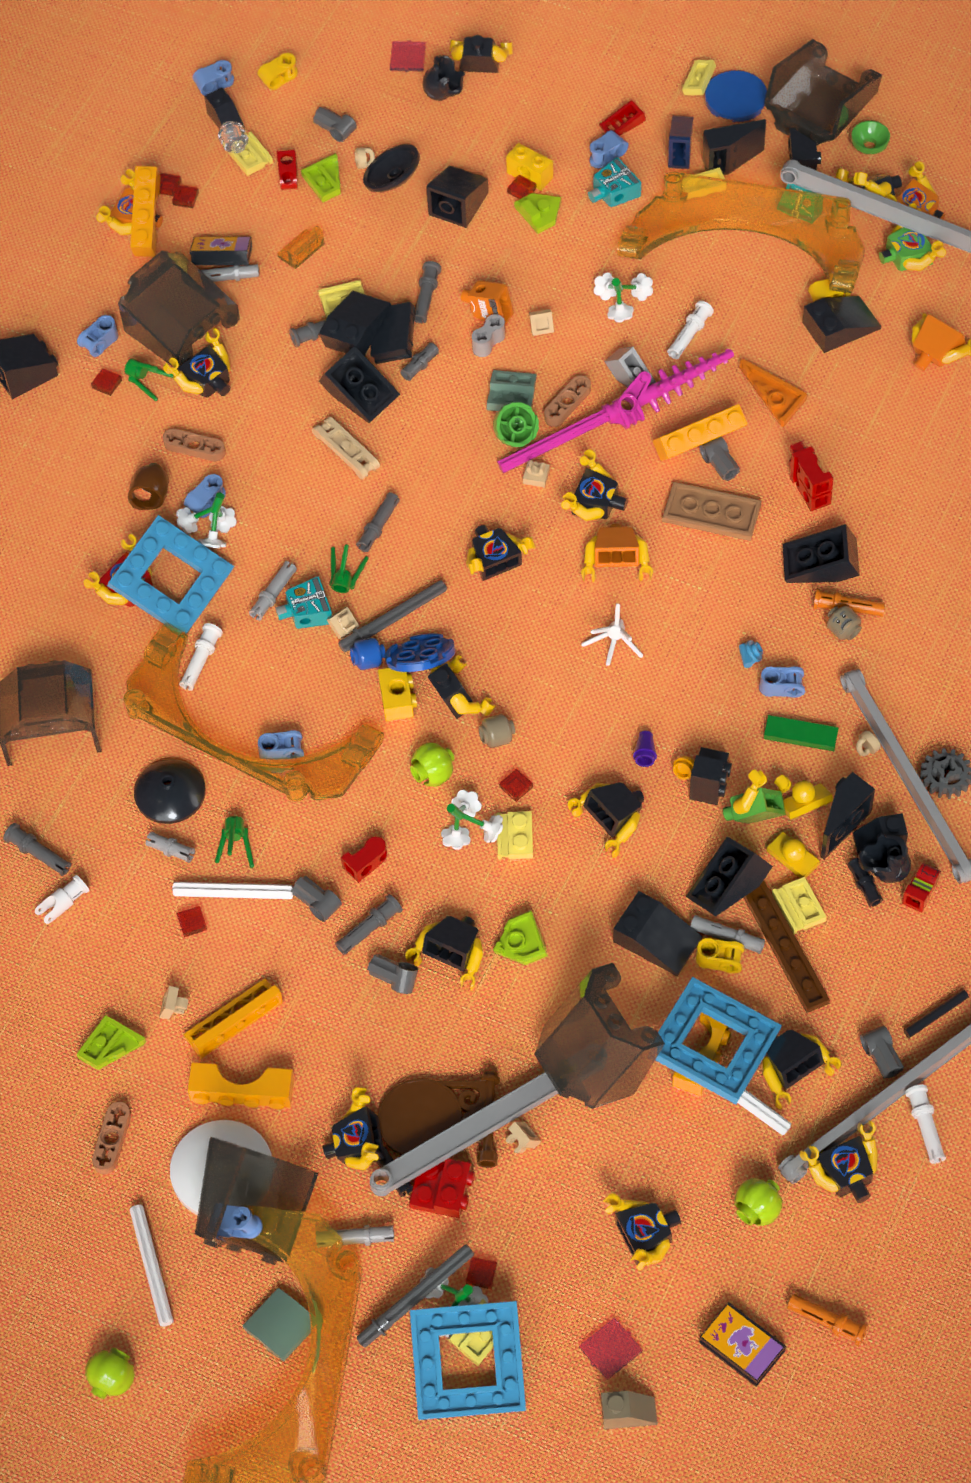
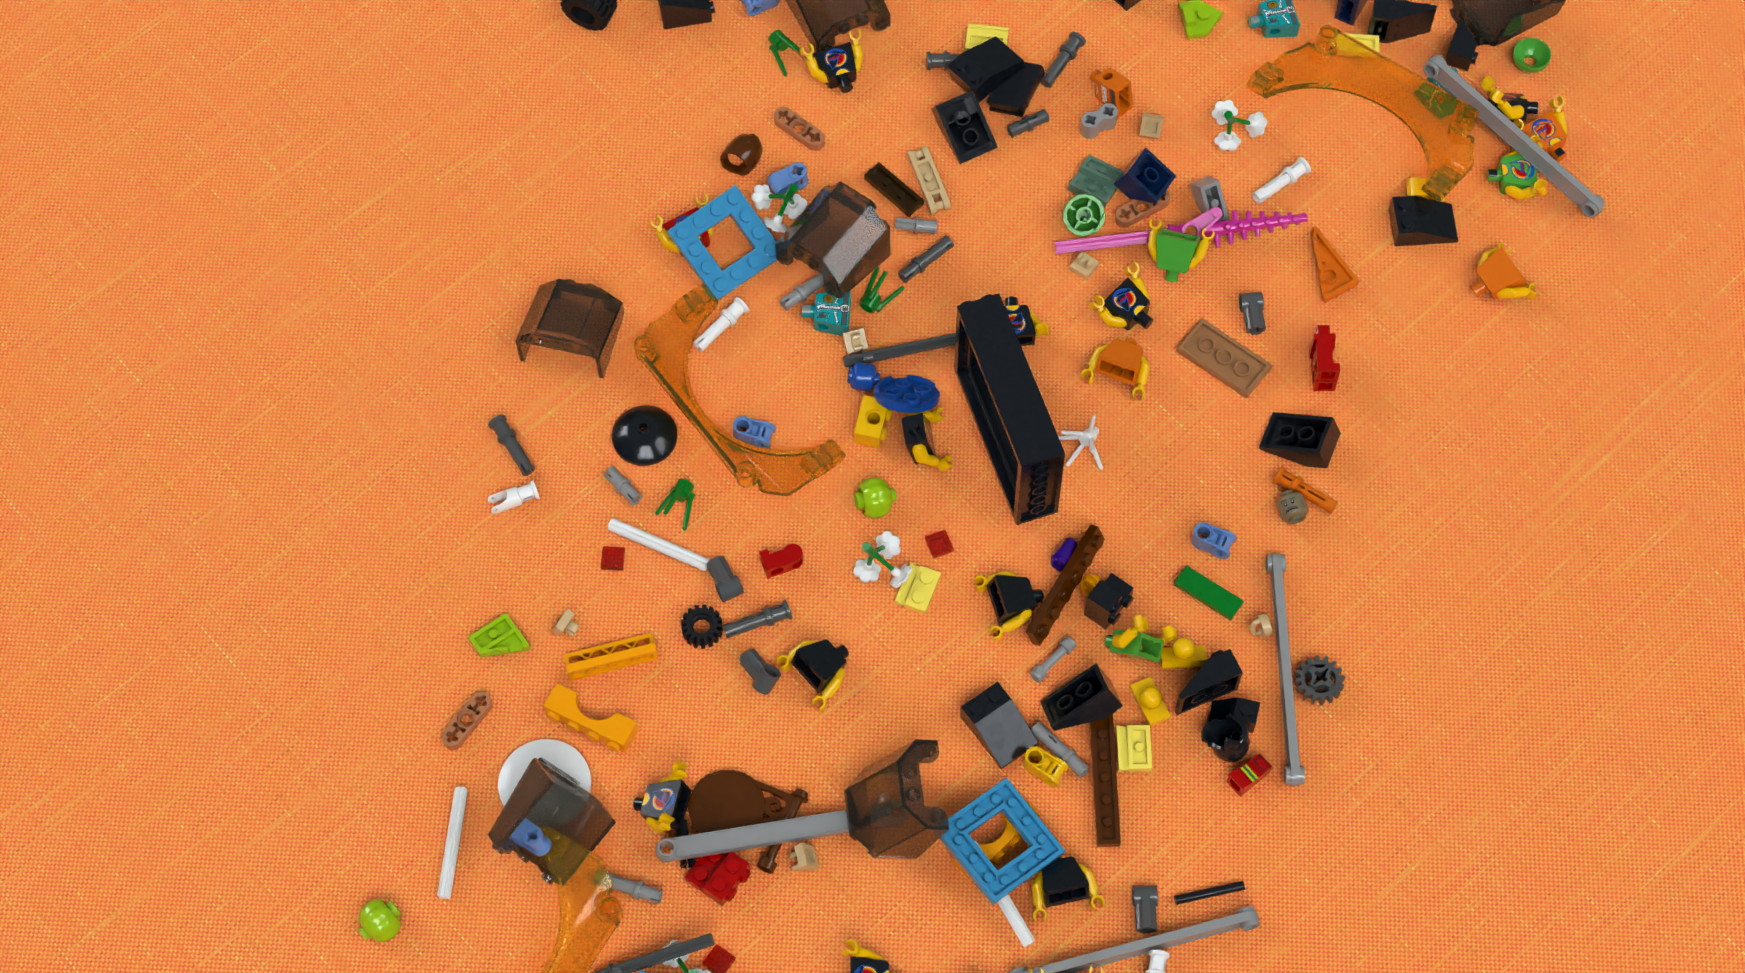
camera: 20 degrees right, 5 degrees up
clear red tile [91,368,122,396] -> none
sand green slope [242,1288,320,1362] -> none
dark tan head [478,714,515,748] -> none
lime plate [493,911,548,965] -> none
light orange arch [652,404,748,461] -> none
dark azure plate [739,640,763,668] -> none
black pin [847,858,883,907] -> none
none -> black tyre [681,604,723,649]
none -> clear smoke windscreen [775,181,891,299]
none -> dark brown plate [864,162,924,217]
none -> light grey axle [895,217,938,234]
none -> black door [954,293,1065,525]
none -> reddish brown plate [1025,525,1105,646]
none -> light grey bar [1030,636,1077,683]
none -> dark blue slope [1114,148,1176,203]
none -> bright green torso [1148,219,1215,282]

